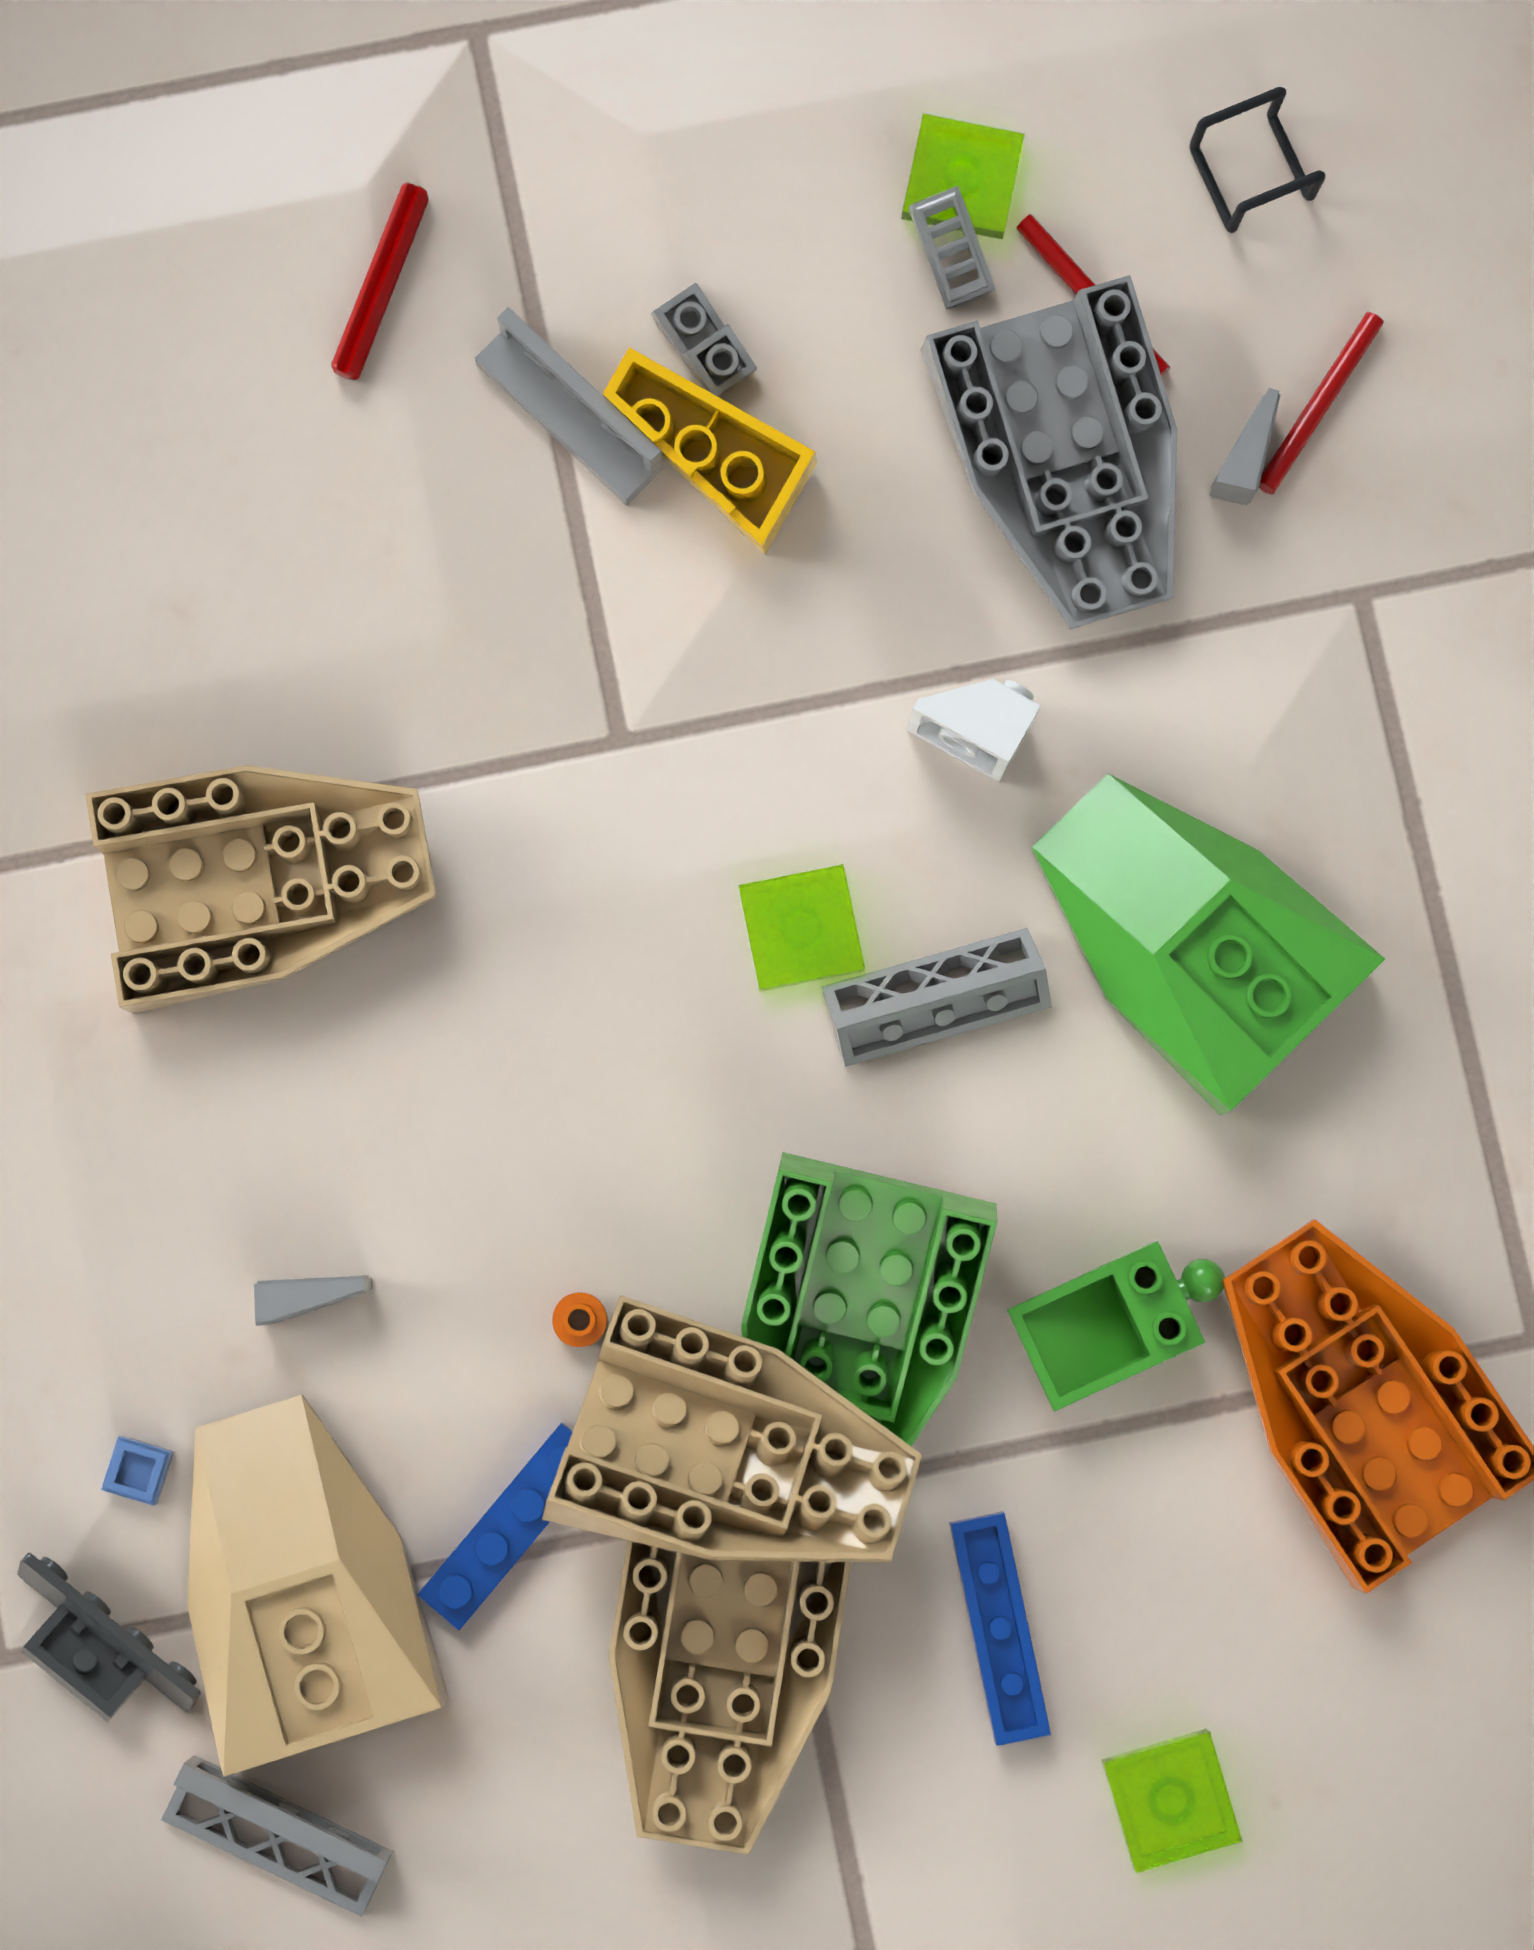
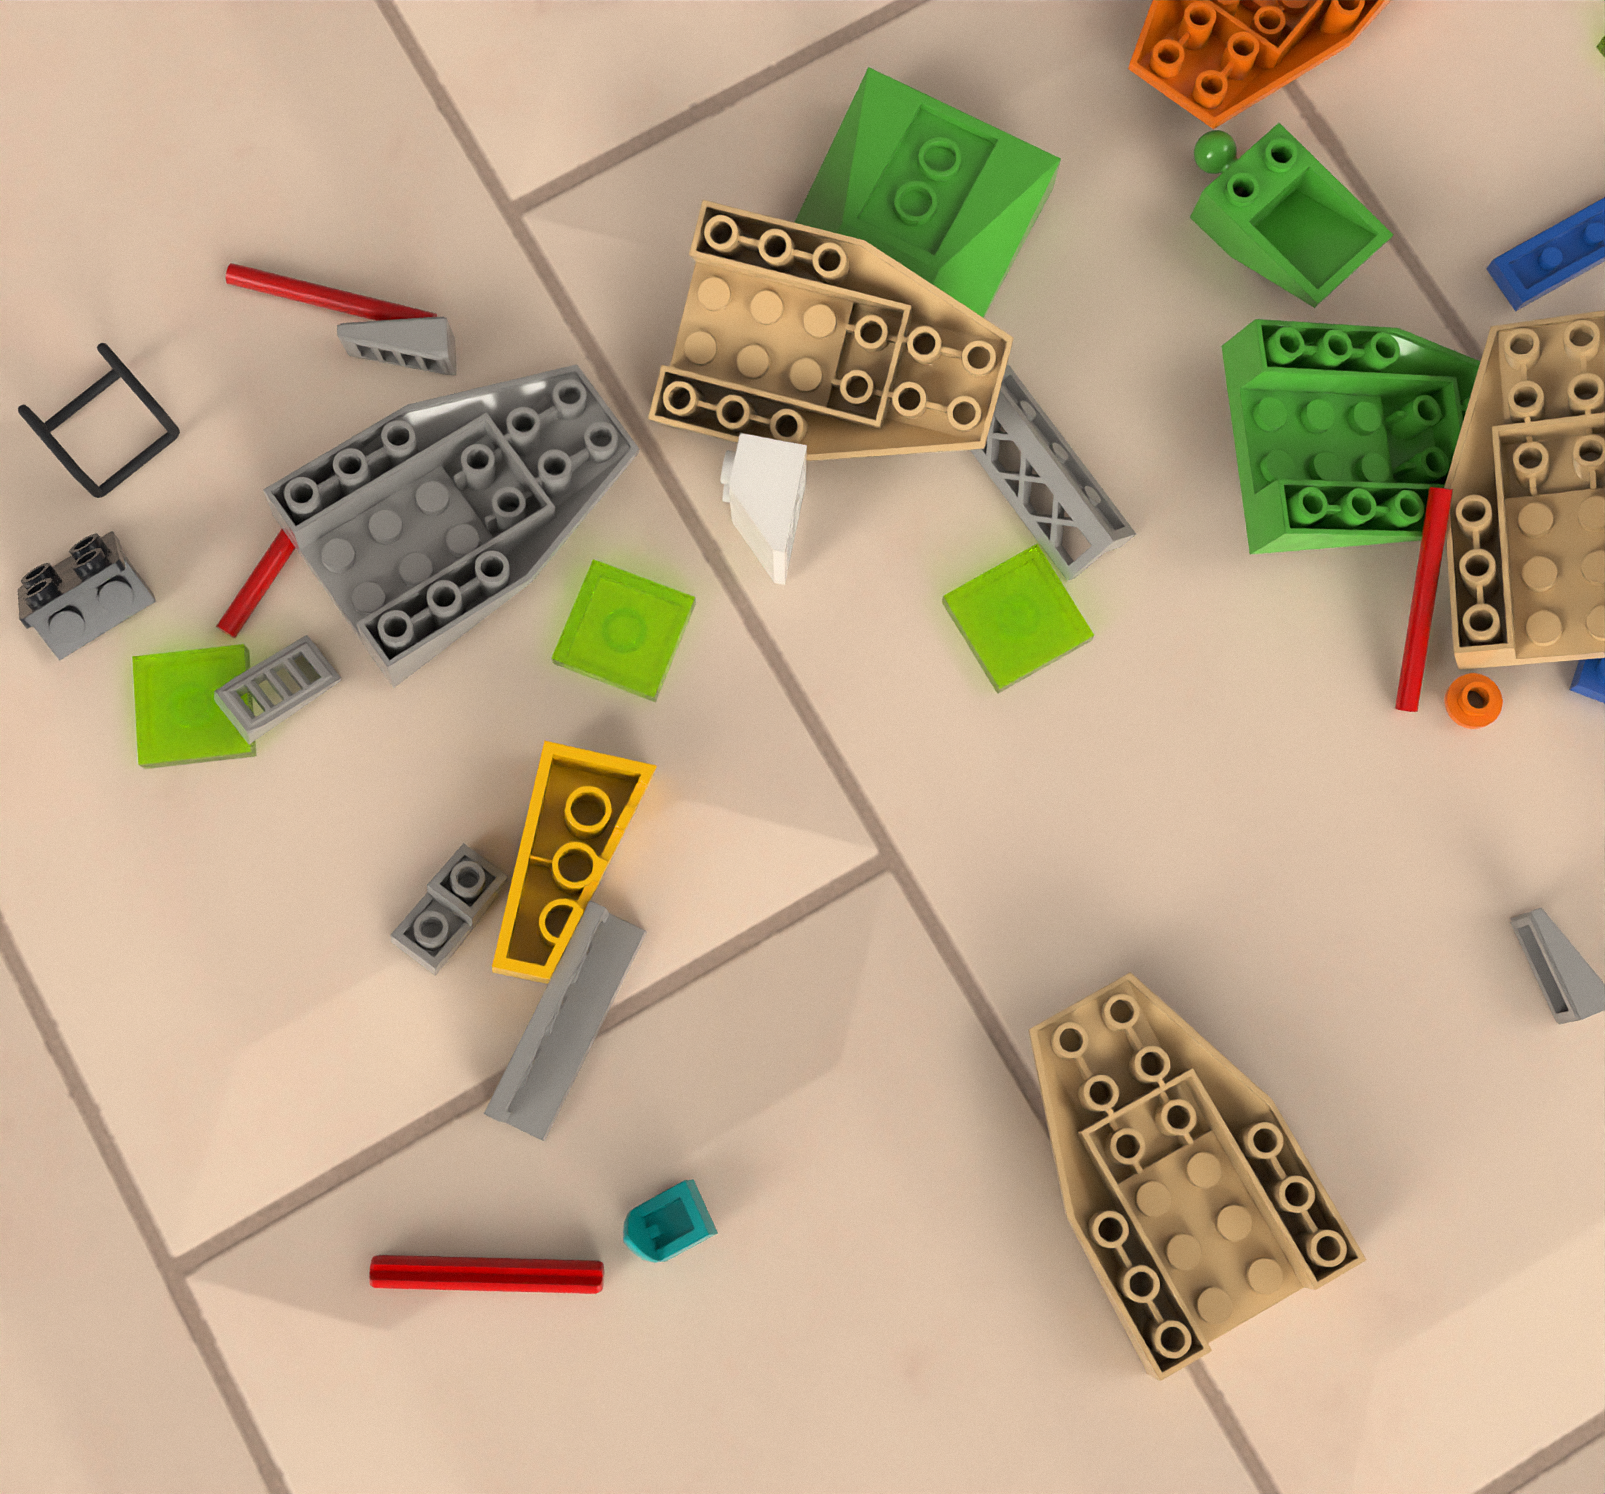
camera: 105 degrees left, 5 degrees down
none -> bracket [17,531,156,661]
none -> clear neon green tile [551,559,696,702]
none -> teal plate [623,1179,718,1263]
none -> tan wedge [648,200,1014,461]
none -> red bar [1395,487,1453,712]

